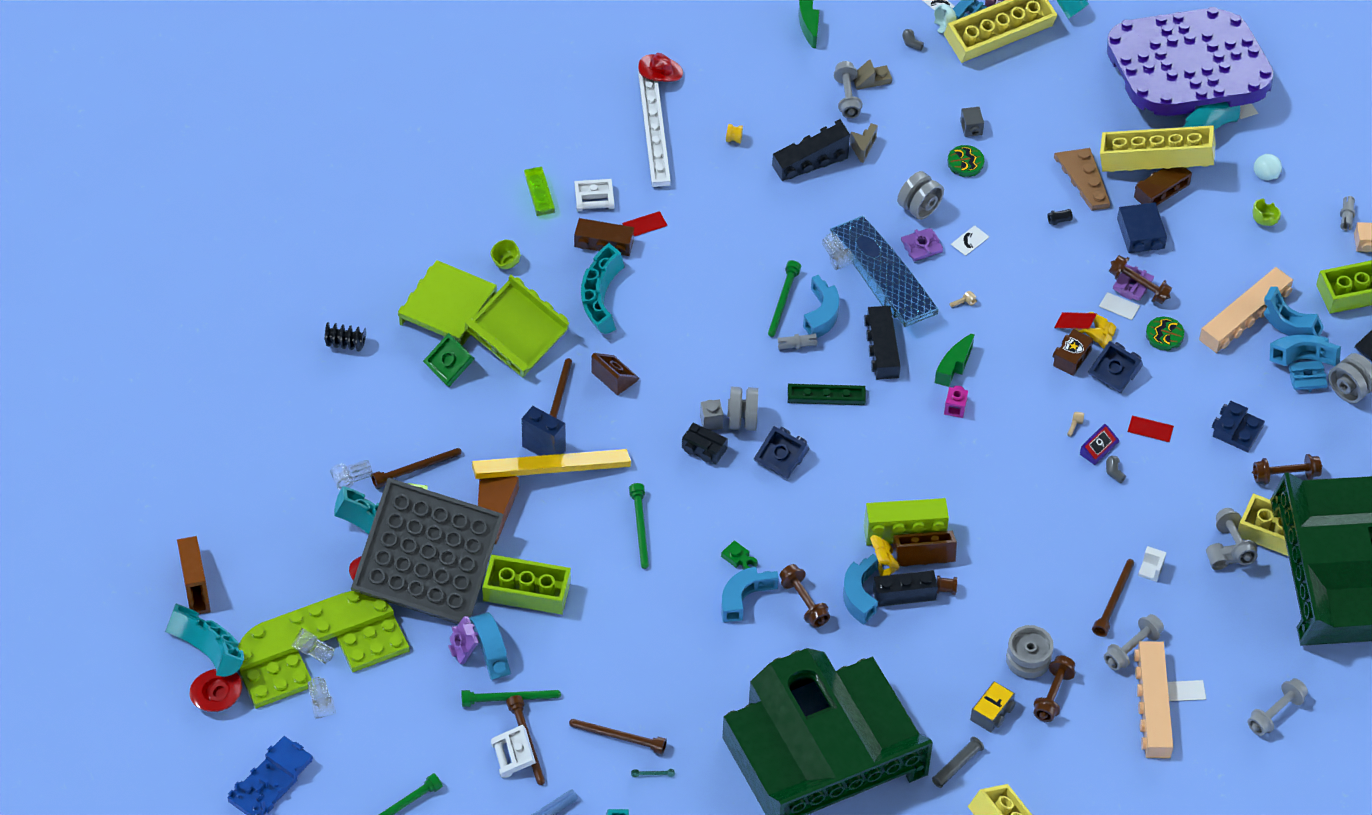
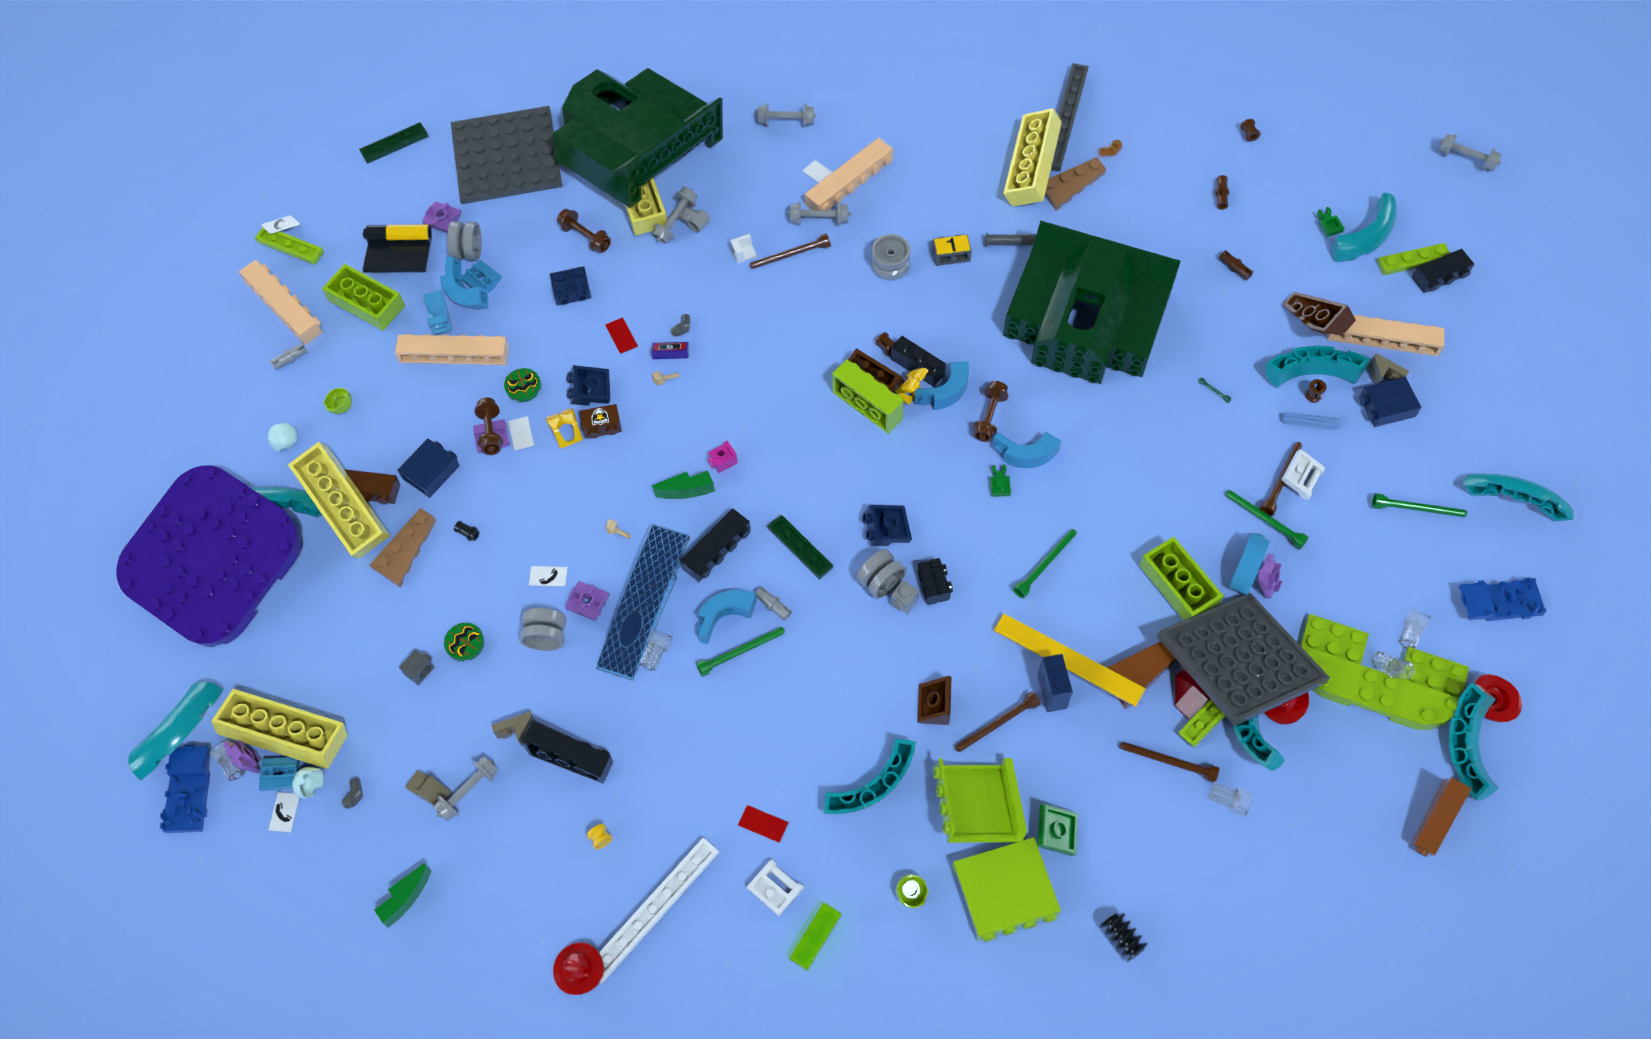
camera: 130 degrees left, 10 degrees up
reddish brown piece [569,719,667,755] -> none
reddish brown brick [574,218,634,256] -> none
reddish brown piece [1033,655,1076,722] -> none
red sticker [1054,312,1097,329] -> none

